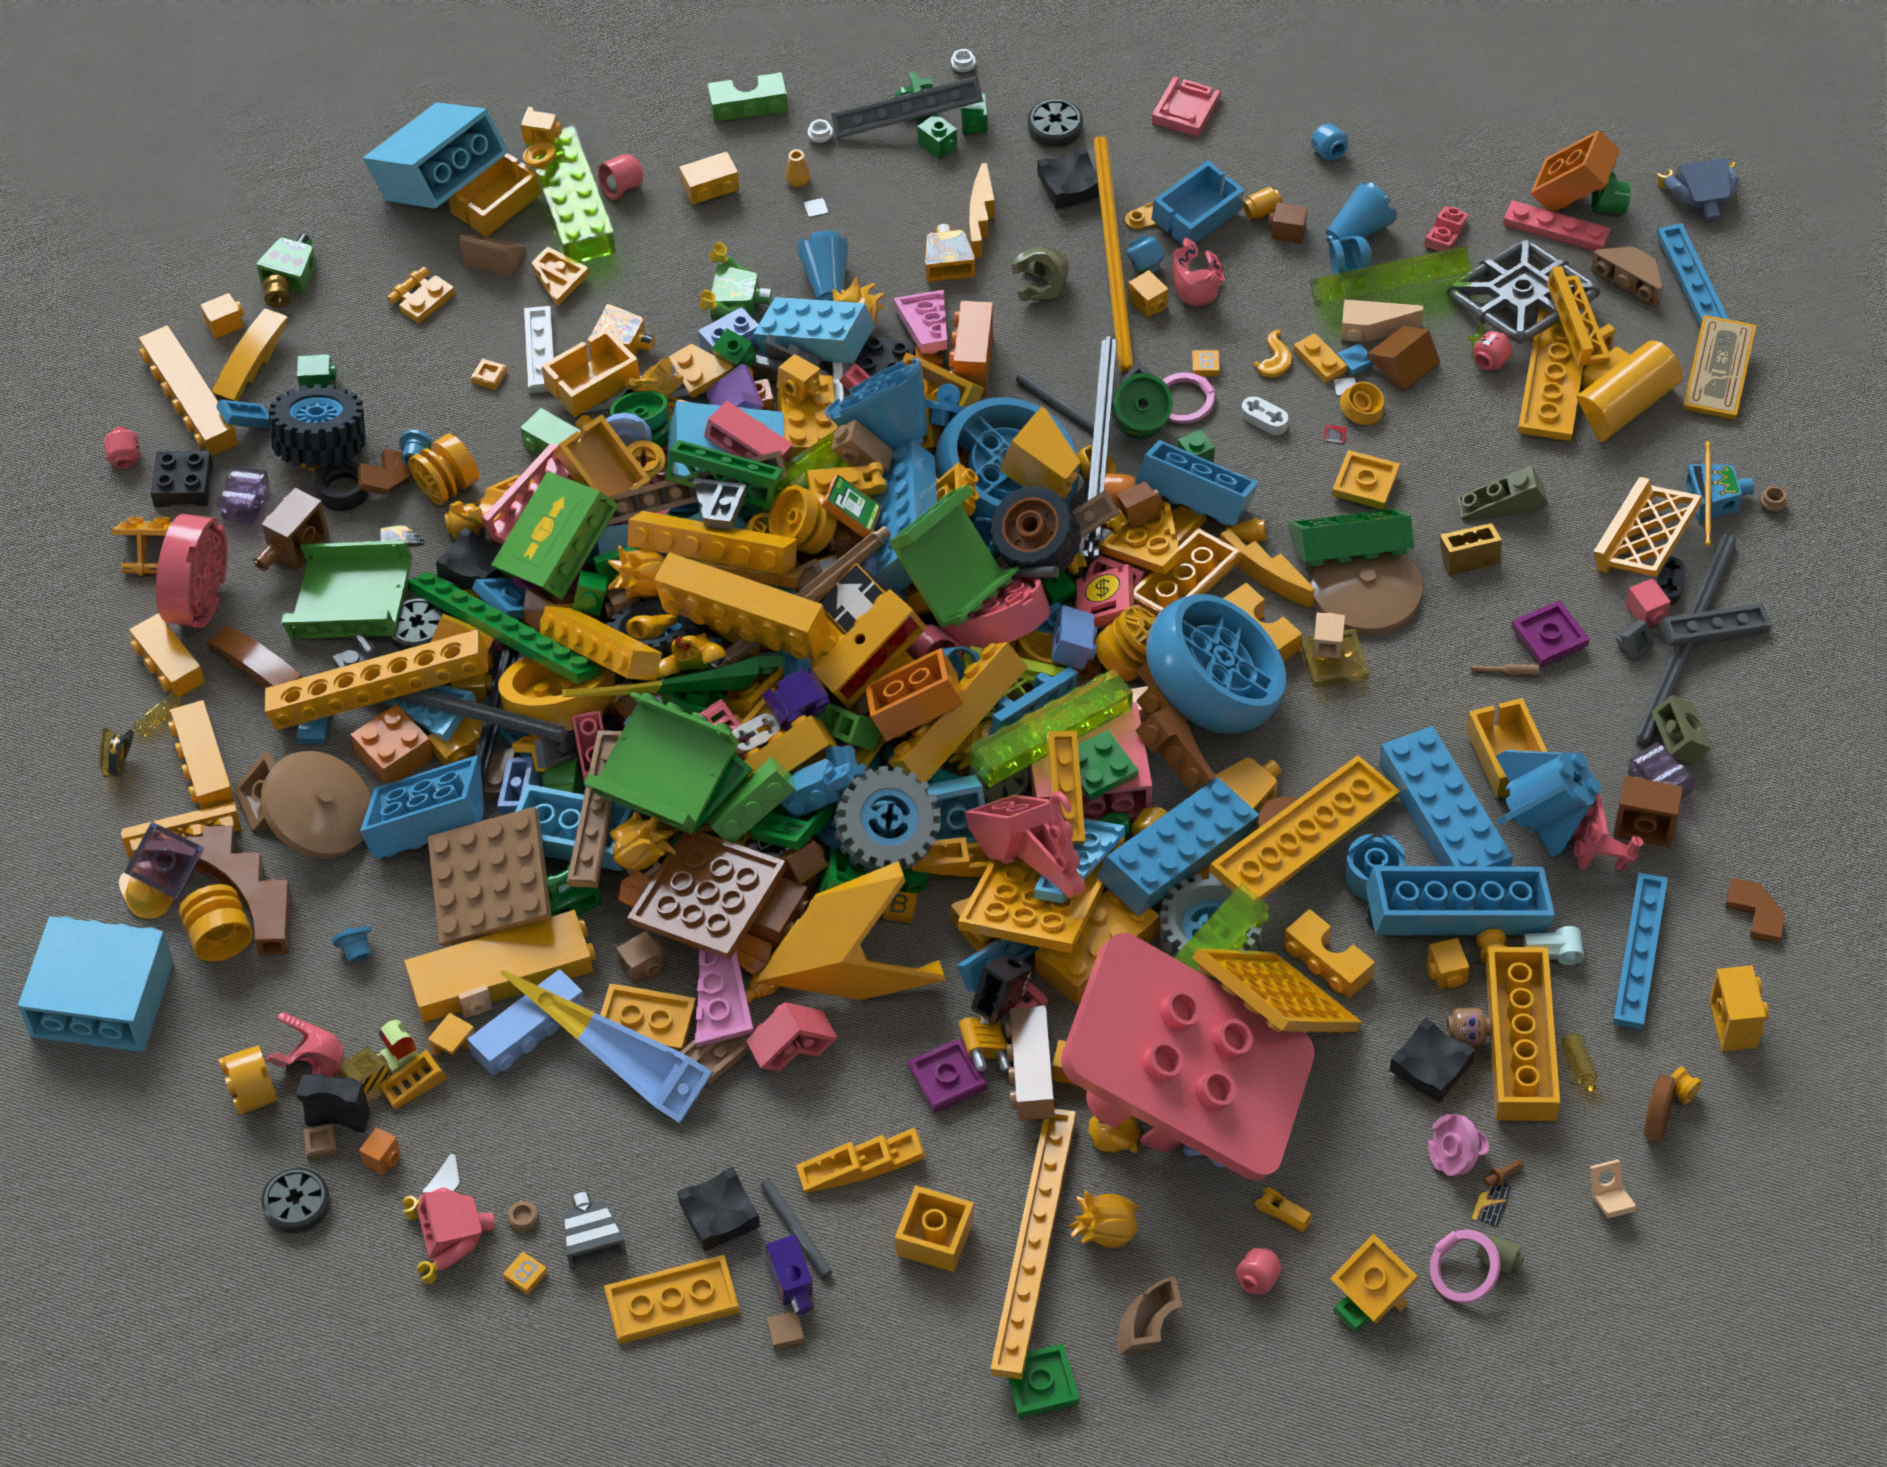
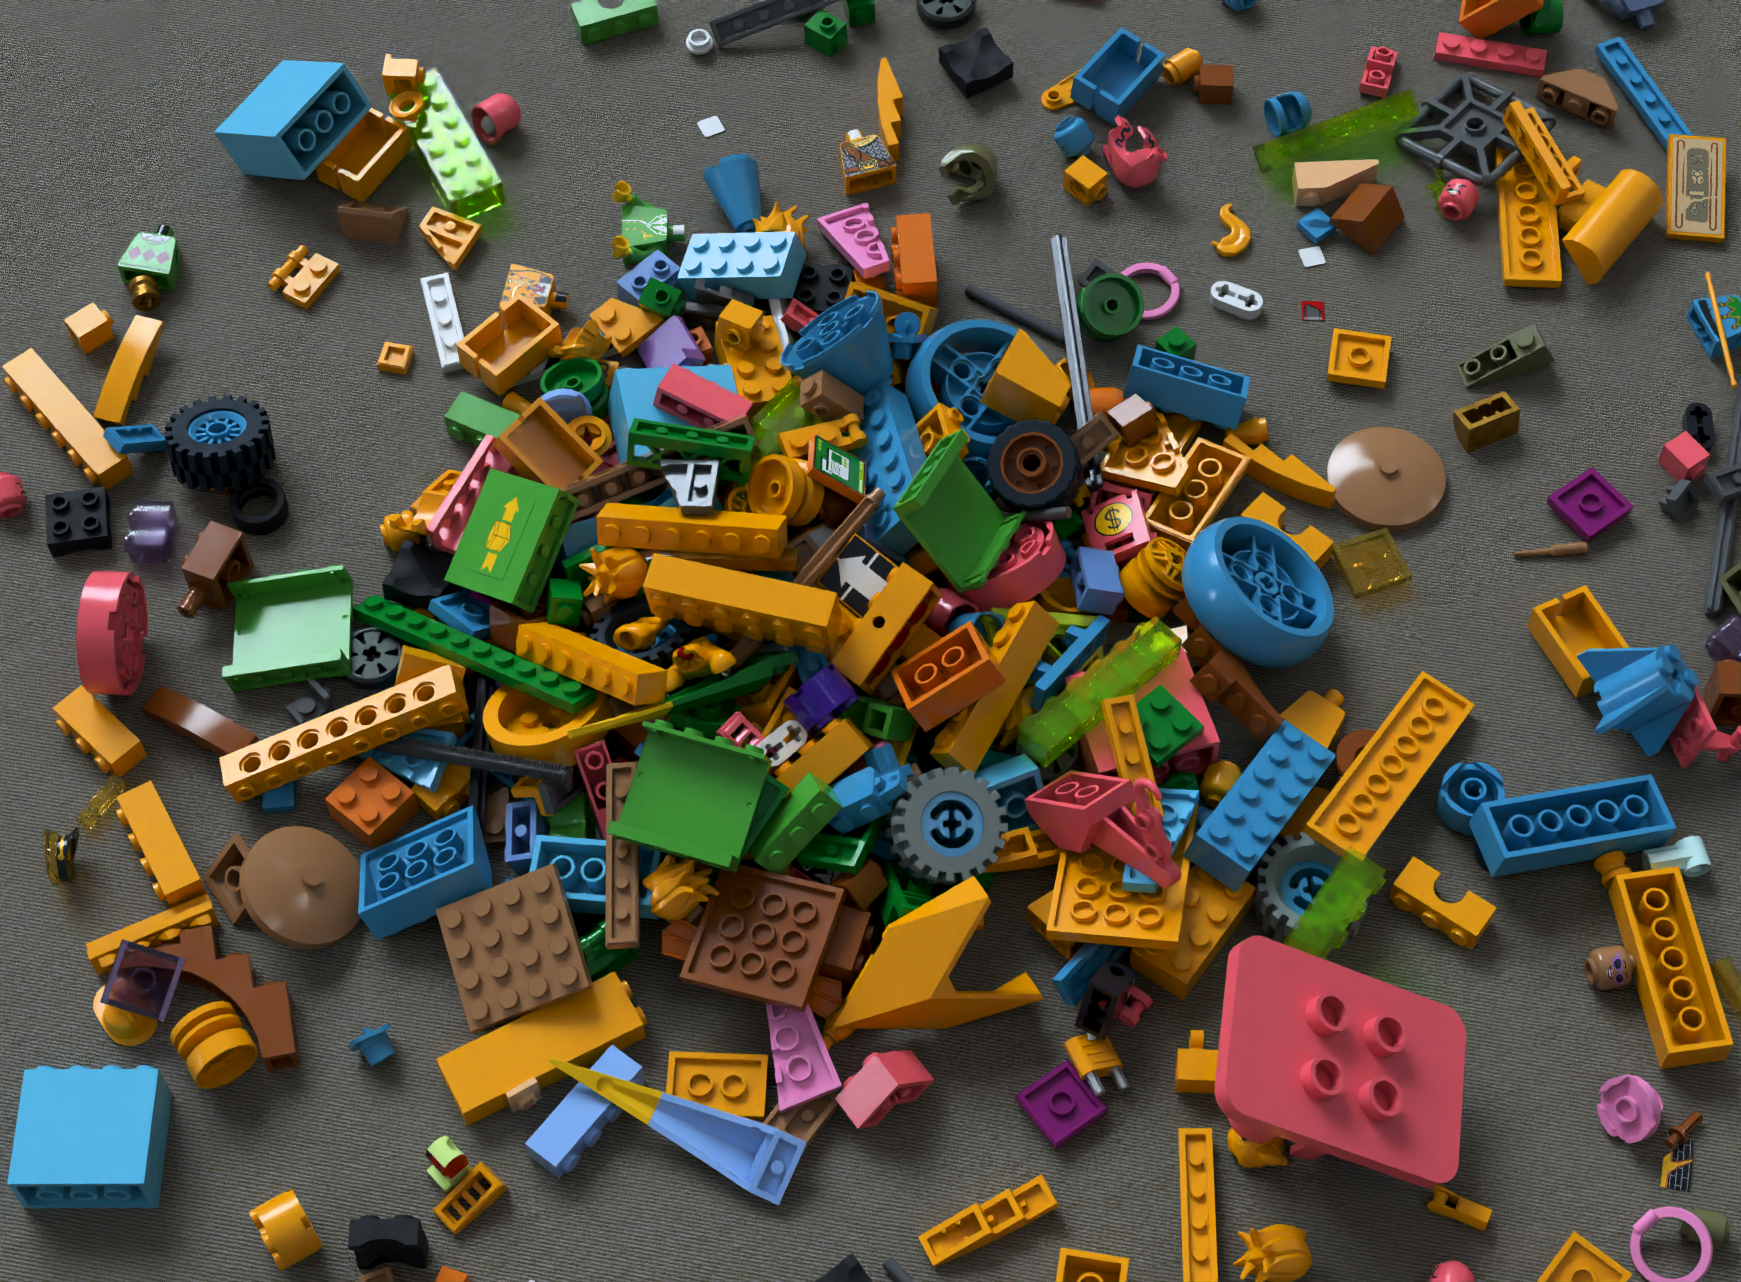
camera: 10 degrees left, 5 degrees up
light orange plate [112,517,172,576] -> none
coral piece [265,1012,345,1078] -> none
brick [297,354,338,388] -> none
clear yellow brick [339,1045,389,1094] -> none
dark orange tile [358,449,411,495] -> none
sticker [380,526,425,544] -> none
dark azure piece [399,429,434,467] -> none
light orange wheel [408,433,480,505] -> none
light orange panel [428,1013,475,1056] -> none
medium nougat brick [616,931,665,984] -> none
brick [679,152,740,205] -> none
light orange cone [785,150,811,187] -> none
brick [1005,1005,1055,1121] -> none
light orange axle [1094,136,1133,372] -> none
light orange tile [1192,350,1219,377] -> none
light orange plate [1192,948,1363,1033] -> none
green slope [1288,508,1414,566] -> none
light orange plate [1293,333,1347,384] -> none
light nougat brick [1313,612,1345,659] -> none
dark azure cone [1326,181,1398,244] -> none
light orange hat [1340,382,1385,425] -> none
dark azure brick [1379,726,1513,867] -> none
black brick [1389,1018,1475,1103] -> none
light orange brick [1427,938,1469,989] -> none
light orange fence [1594,477,1702,577] -> none

